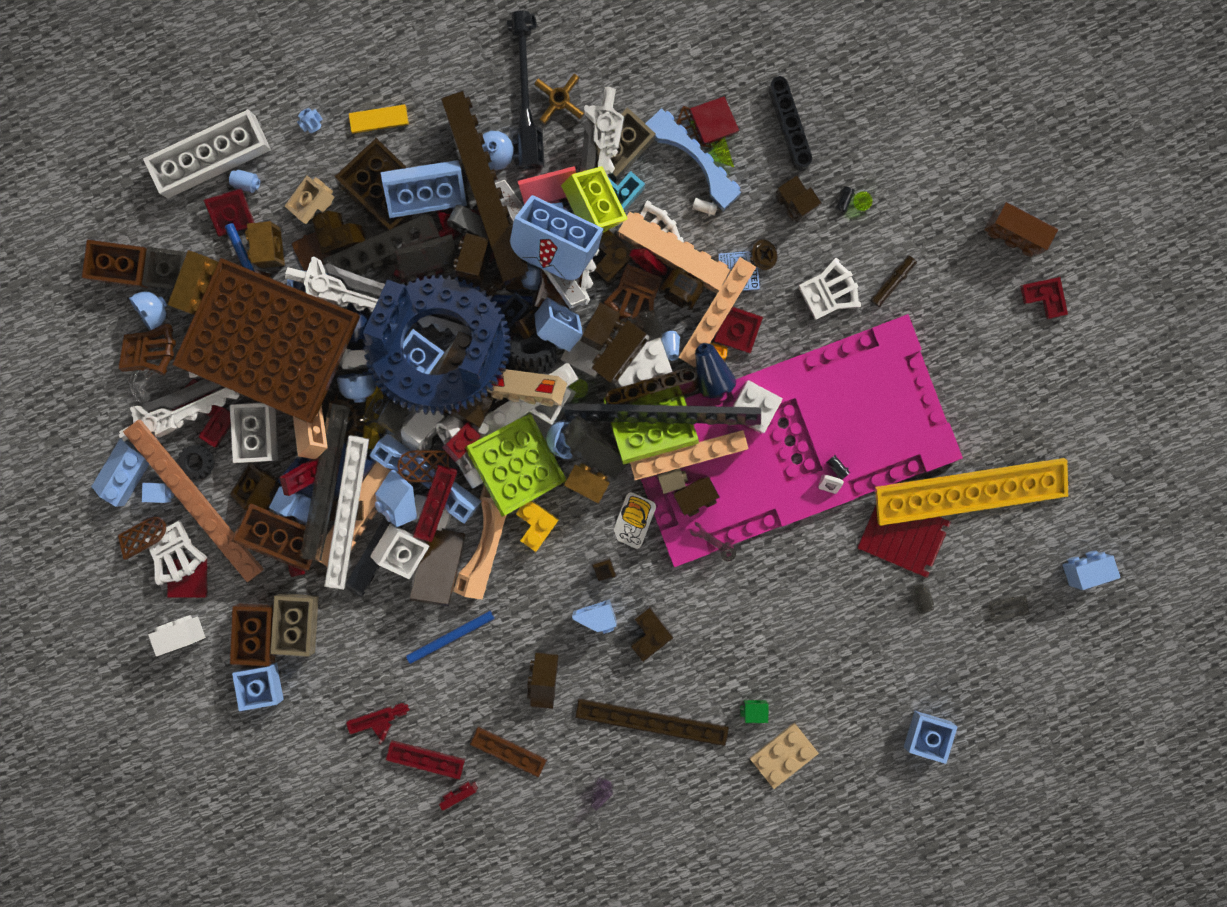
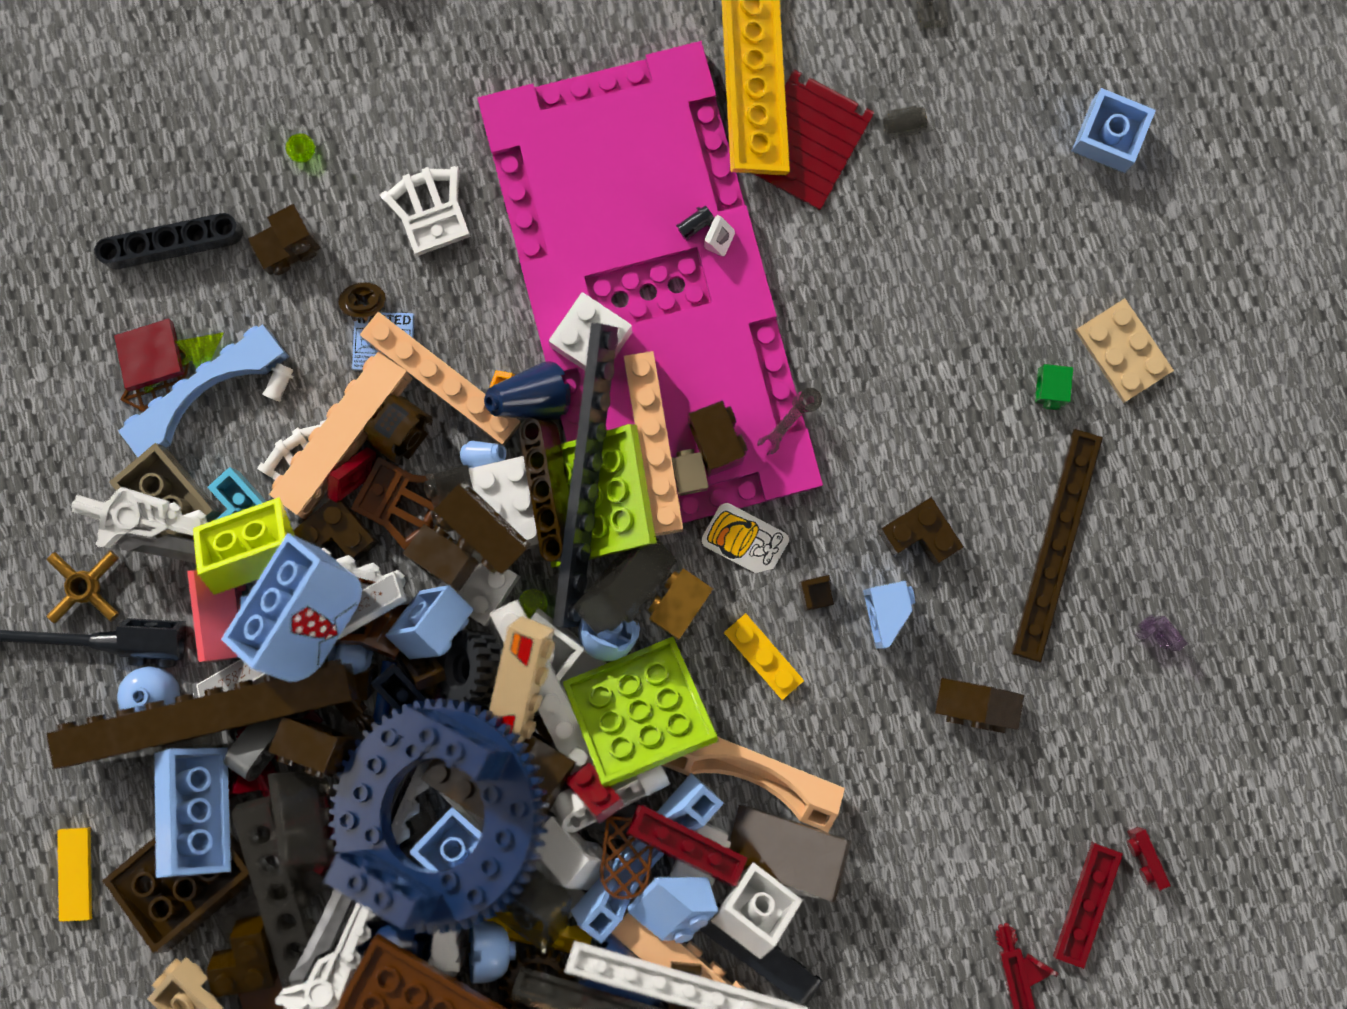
camera: 90 degrees left, 5 degrees down
light blue gear [297,108,323,133] -> none
blue piece [406,610,495,664] -> none
reddish brown tile [470,727,547,778] -> none
yellow brick [516,500,559,552] -> none
dark red plate [714,307,763,354] -> none
black pin [835,186,855,213] -> none
dark brown pin [871,255,917,308] -> none
none -> yellow plate [723,613,804,700]

